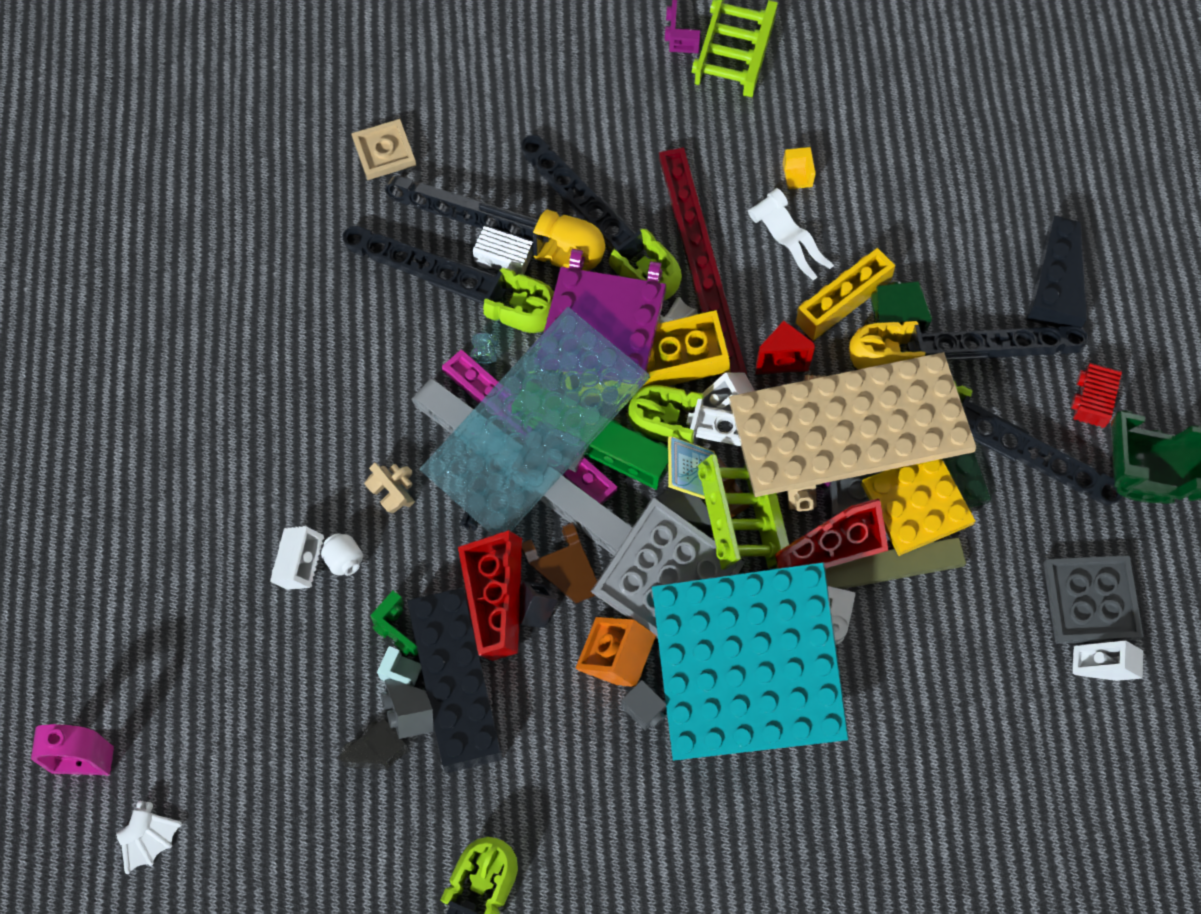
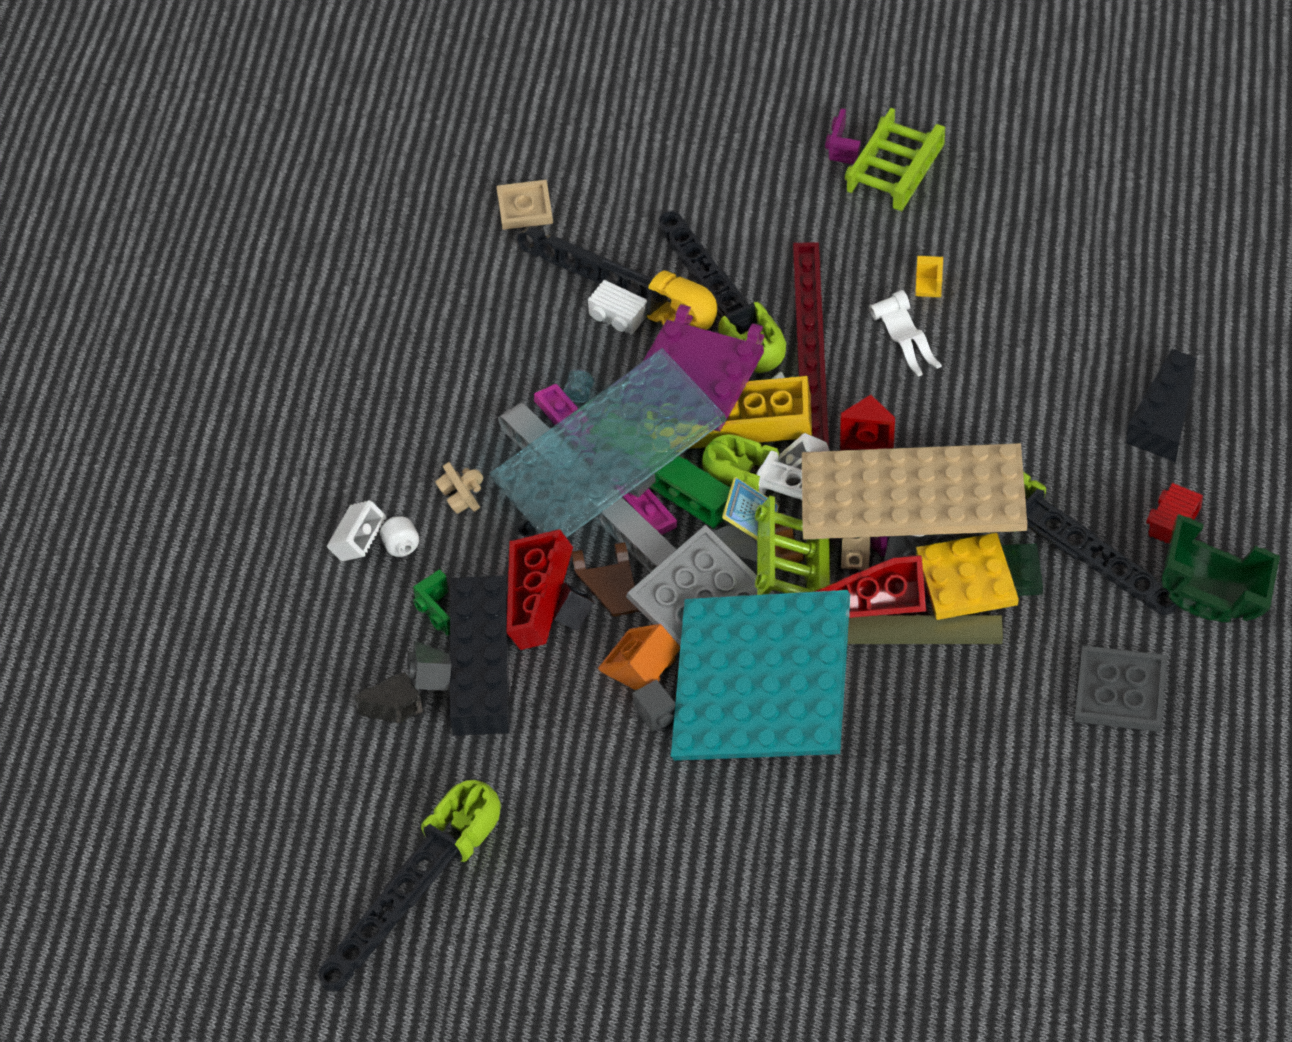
camera: 15 degrees right, 15 degrees down
dark pink window [31,724,114,775] -> none
white arm [116,801,182,874] -> none
black piece [342,226,554,333] -> none
light aqua panel [377,646,422,687] -> none
yellow brick [796,248,896,341] -> none
white leg [828,586,855,645] -> none
black piece [849,321,1088,370] -> none
dark green torso [871,281,932,331] -> none
white slope [1073,641,1143,681] -> none

